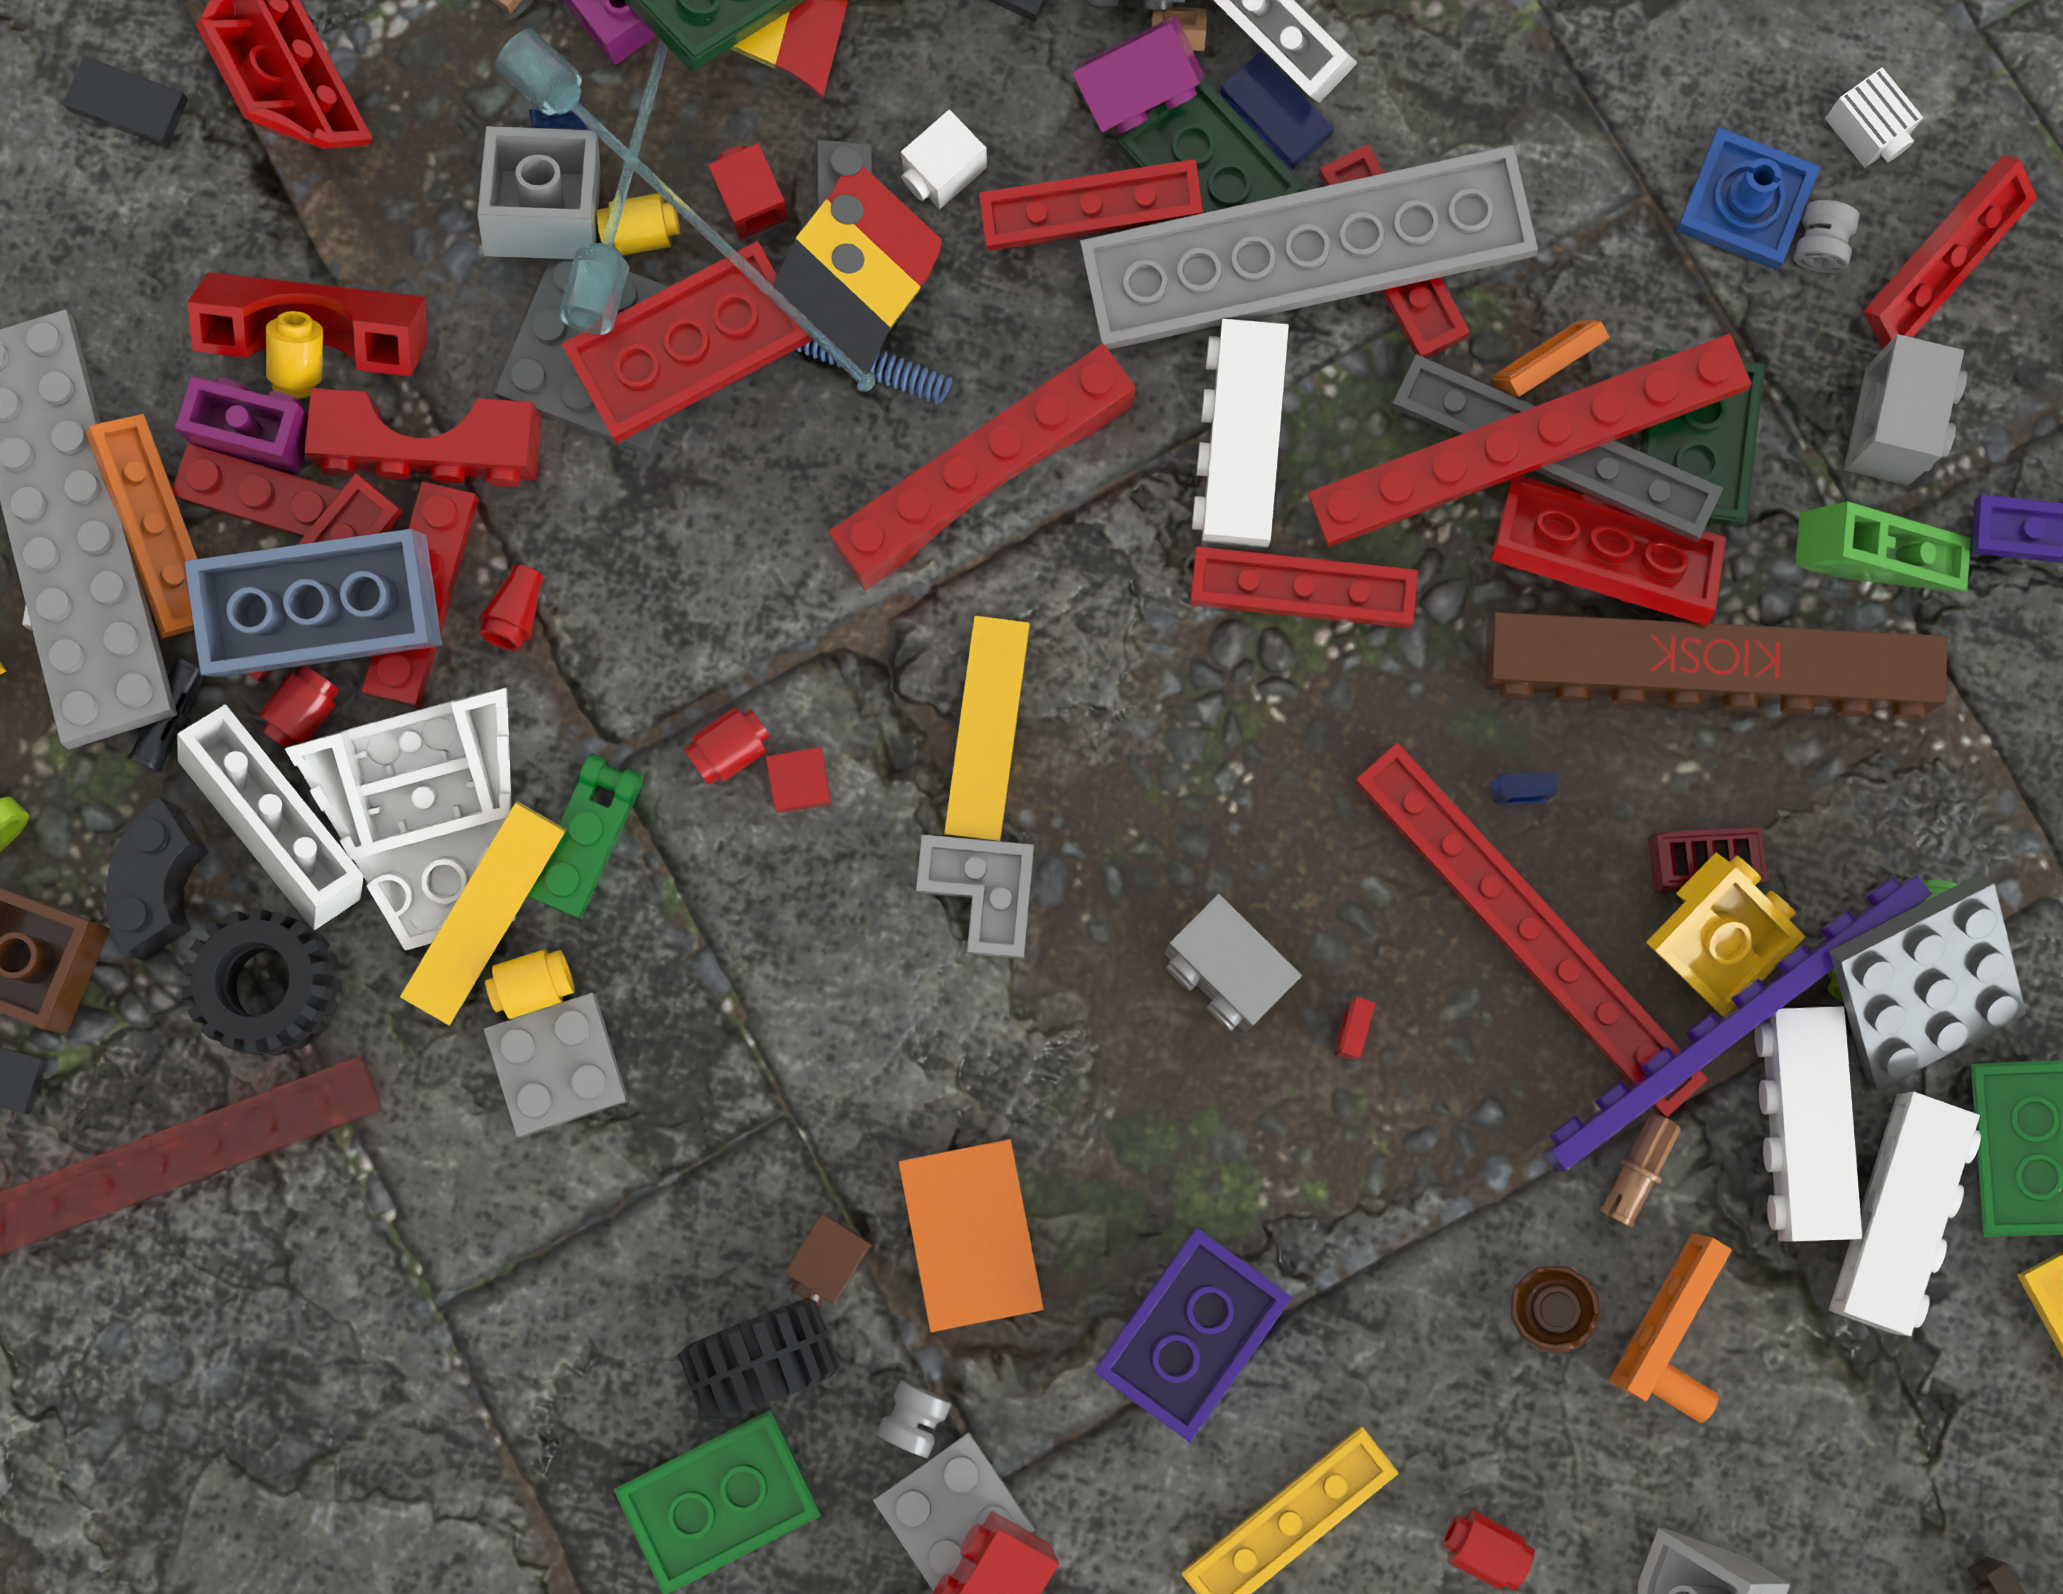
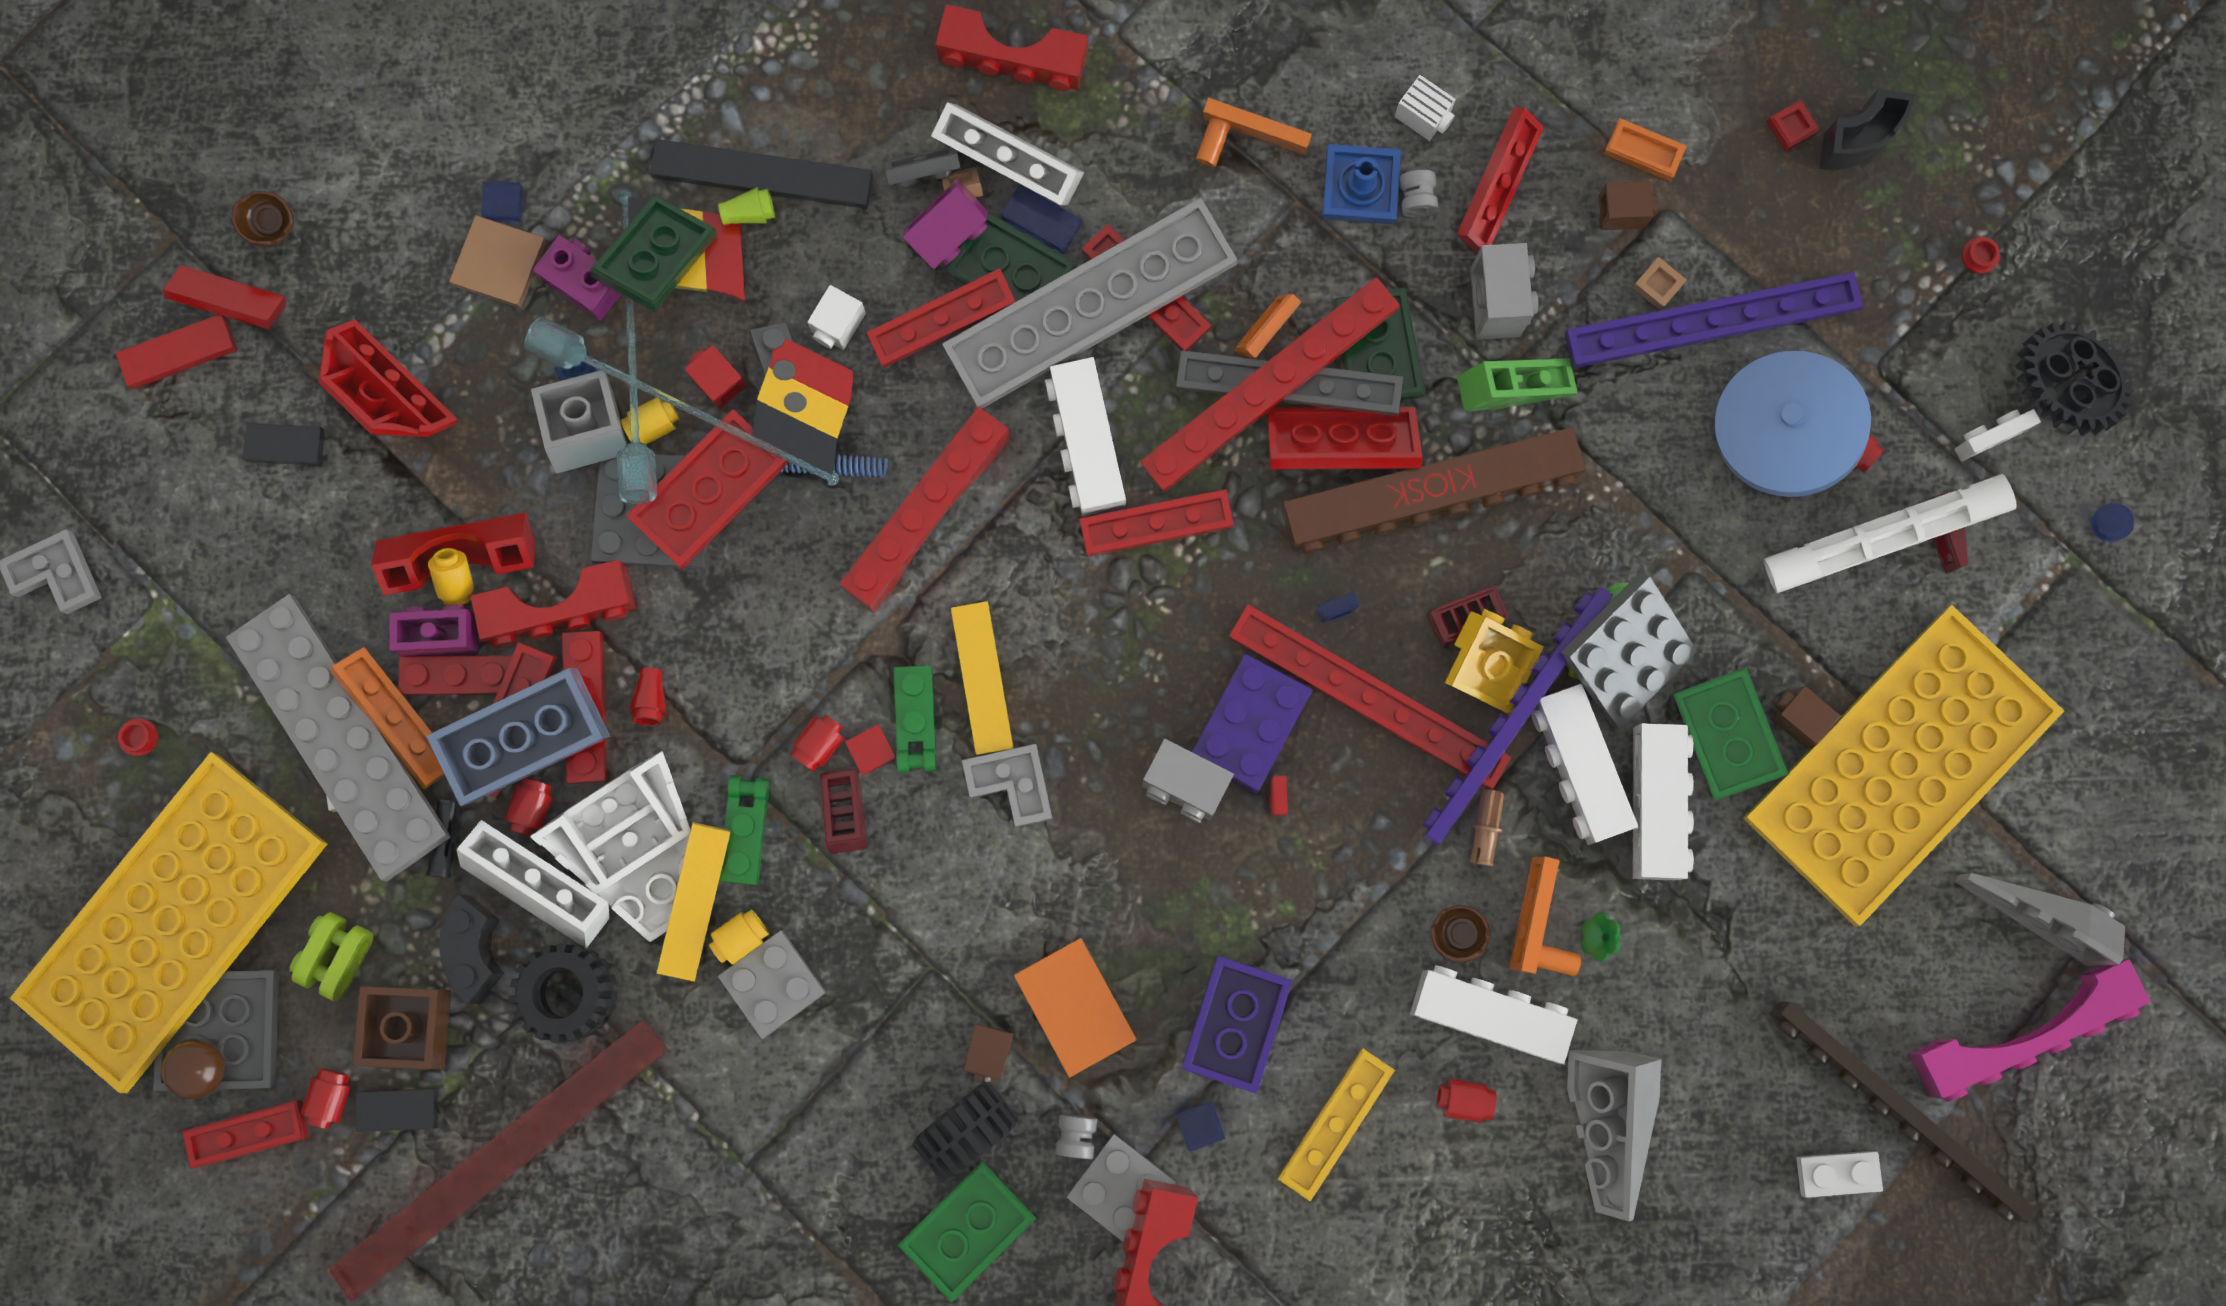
camera: 20 degrees left, 0 degrees up
none -> dark red slope [820,768,868,854]
none -> green plate [894,665,937,773]
none -> clear blue tile [1176,1101,1226,1152]
none -> dark purple brick [1192,654,1312,794]
none -> orange piece [1195,98,1312,167]
none -> white brick [1410,965,1578,1064]
none -> green plant [1581,912,1620,962]

